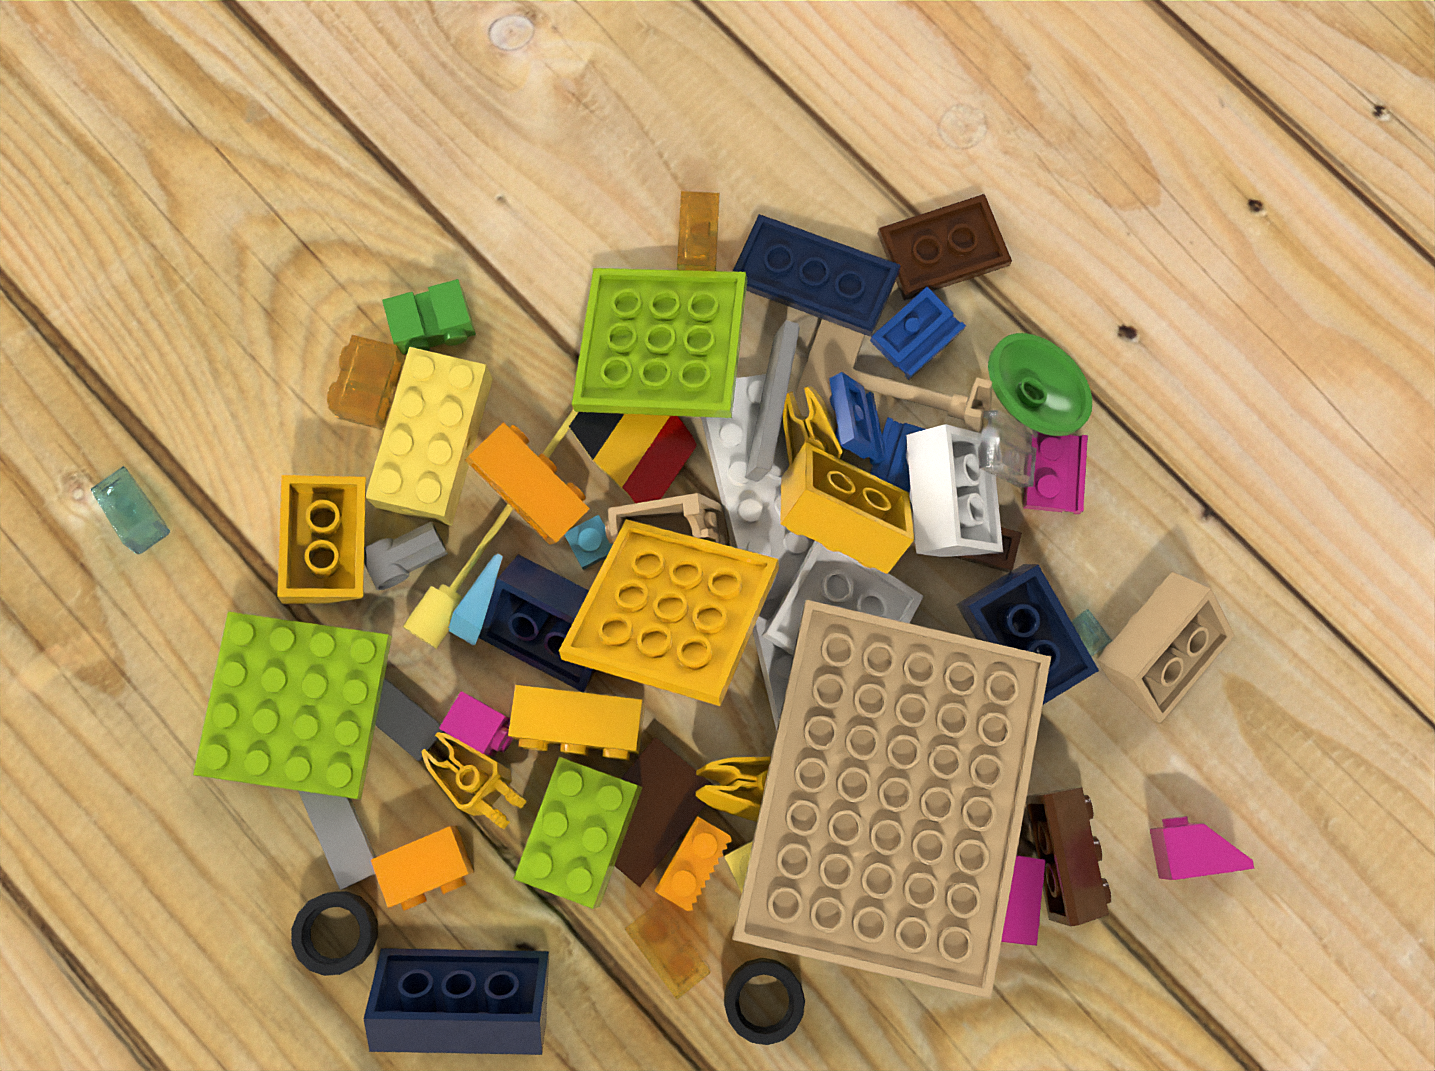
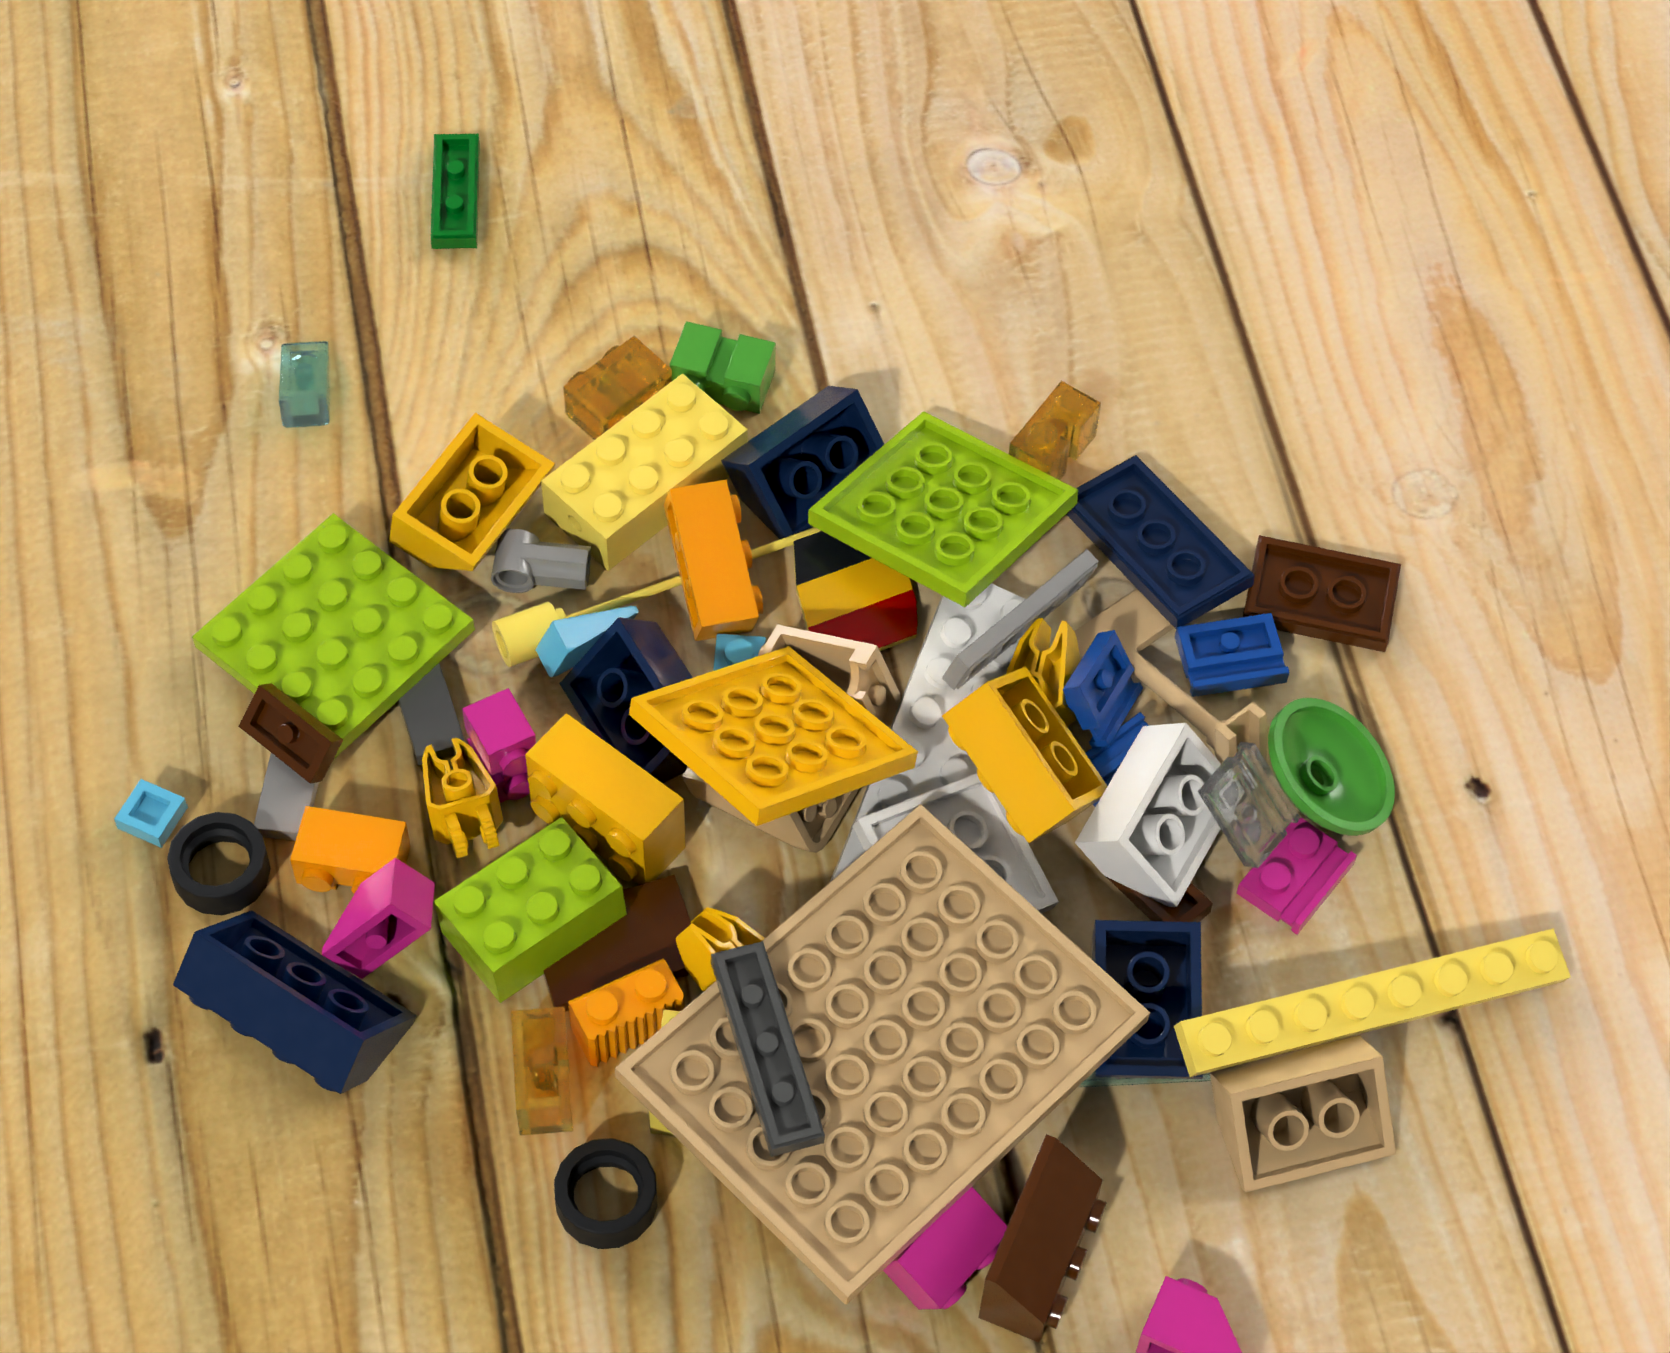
camera: 35 degrees right, 20 degrees down
none -> medium azure plate [114,779,188,848]
none -> reddish brown plate [238,683,343,784]
none -> dark pink slope [322,858,435,979]
none -> green tile [431,134,480,249]
none -> dark grey tile [710,941,825,1157]
none -> dark blue slope [721,386,884,539]
none -> light yellow plate [1174,928,1571,1077]

